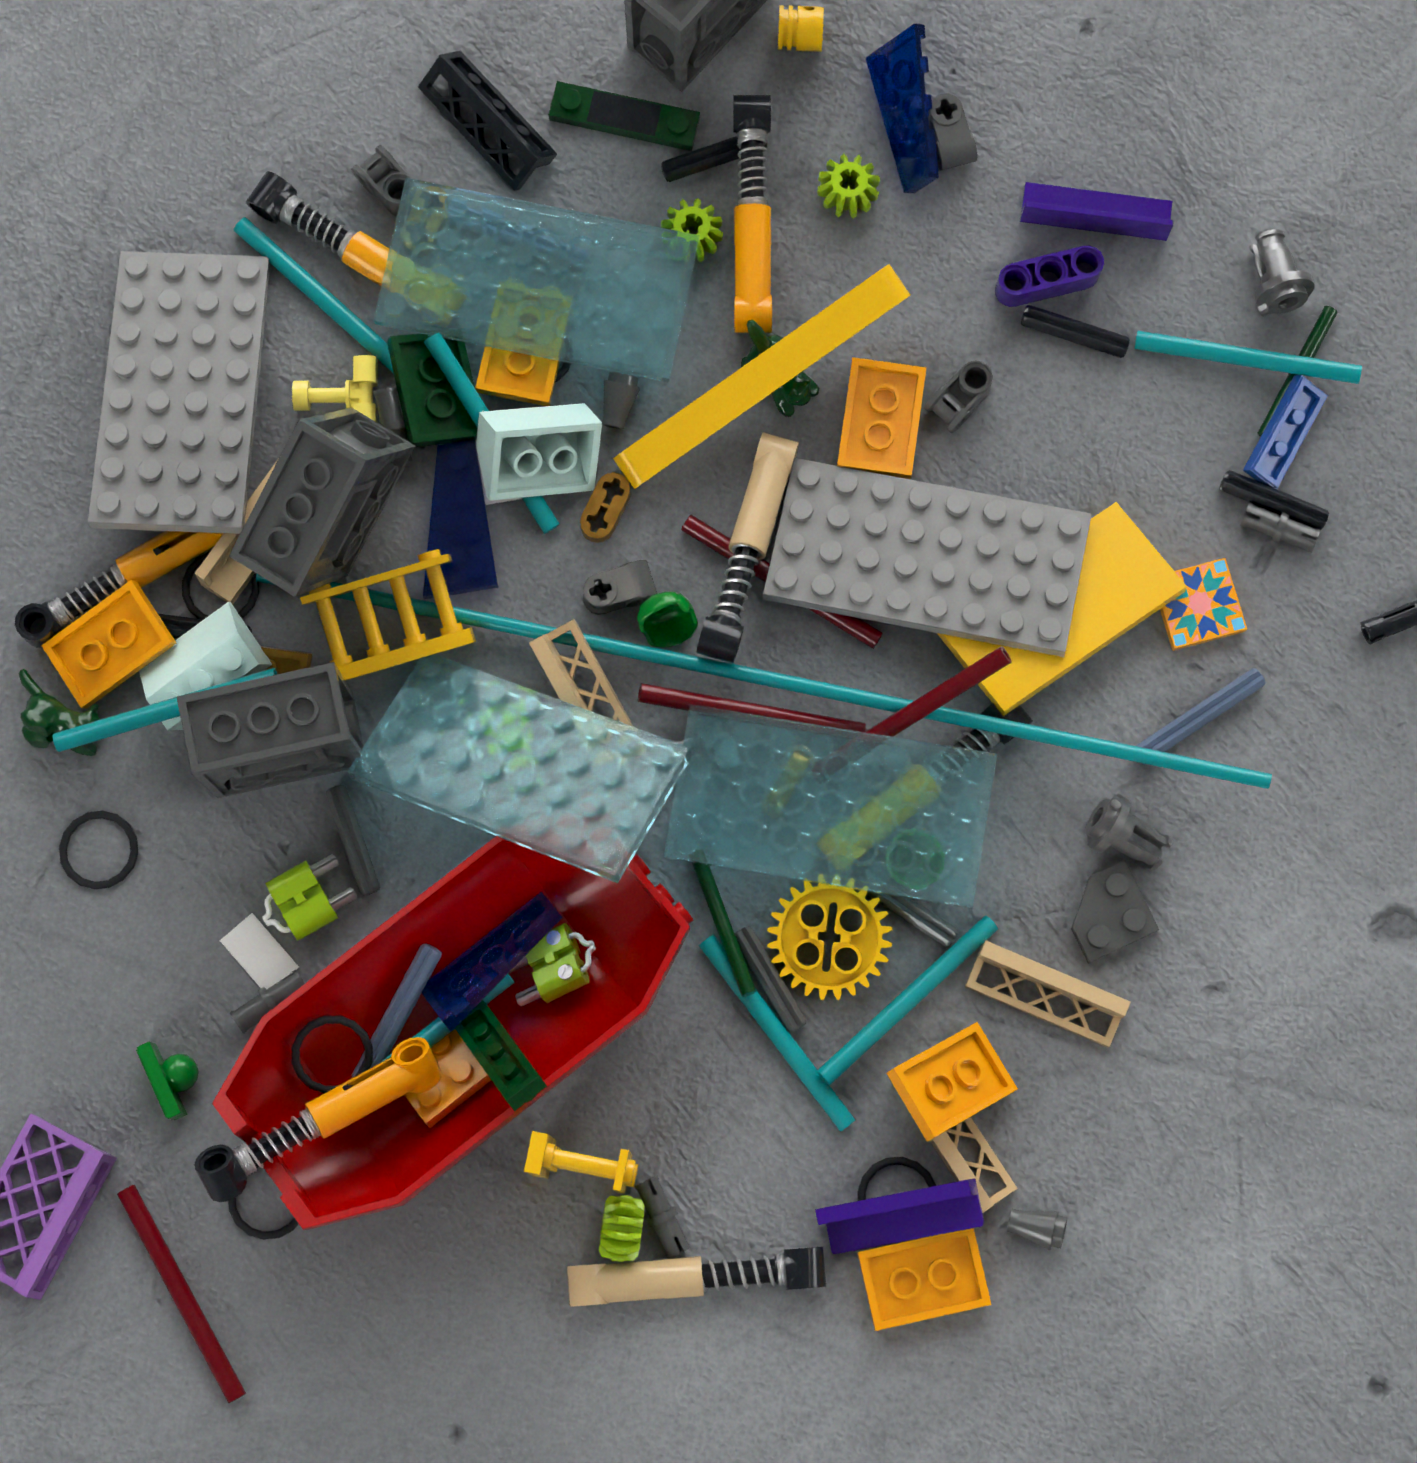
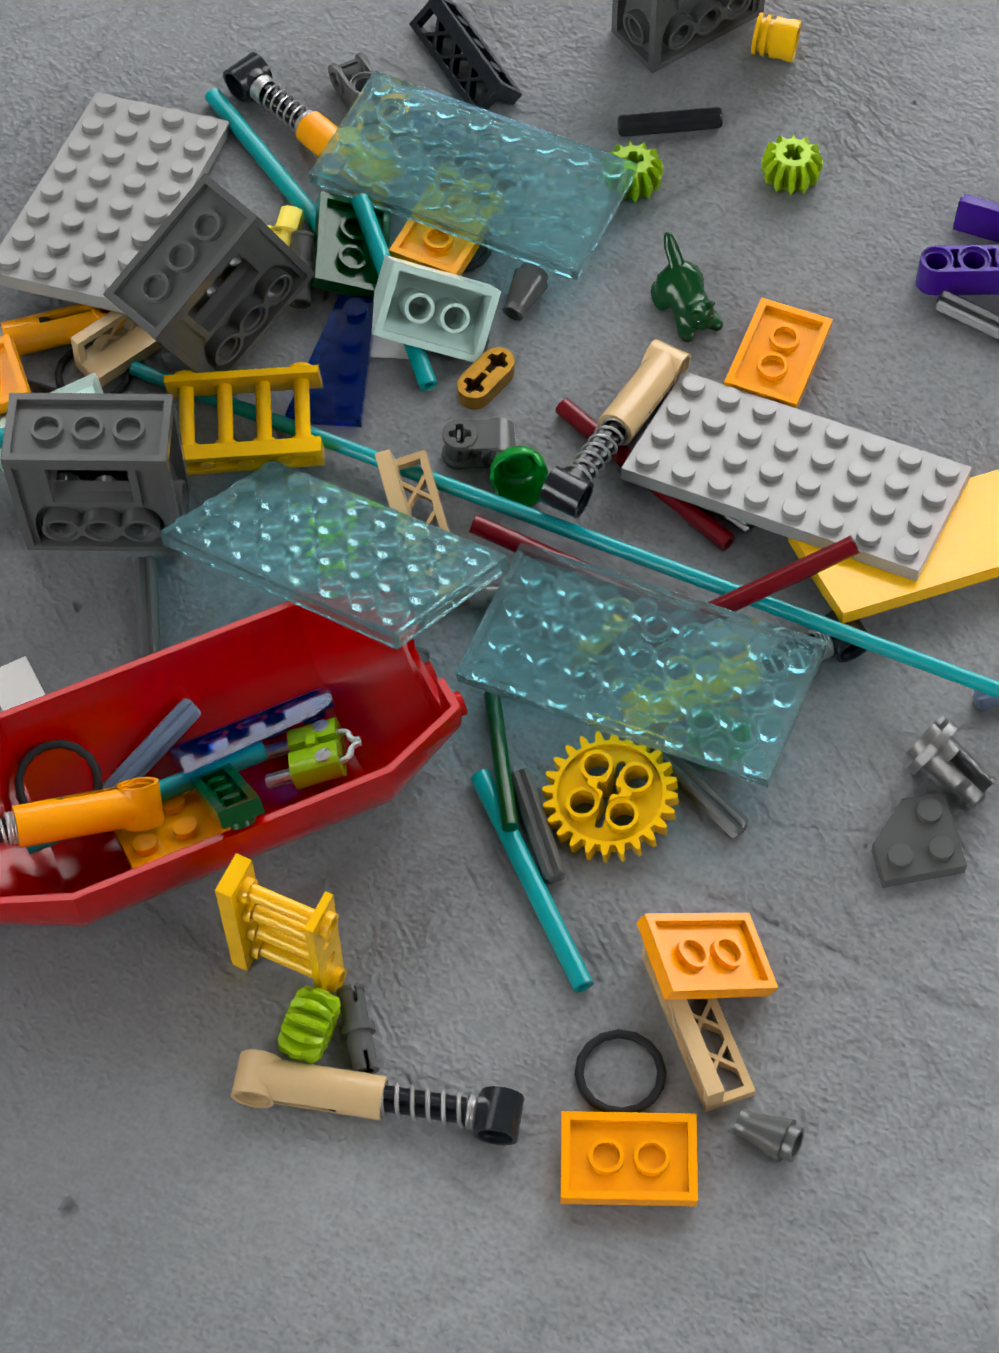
camera: 15 degrees right, 20 degrees down
lime piece [262,854,357,941] -> none
dark green plate [548,81,700,151] -> none
yellow beam [613,264,911,489] -> none
piece [733,95,772,333] -> none
dark purple panel [815,1178,984,1254] -> none
teal piece [816,915,998,1086] -> none
clear blue wing [865,24,939,193] -> none
dark grey piece [924,360,993,433] -> none
dark grey piece [926,93,978,171] -> none
tan fence [965,941,1131,1048] -> none

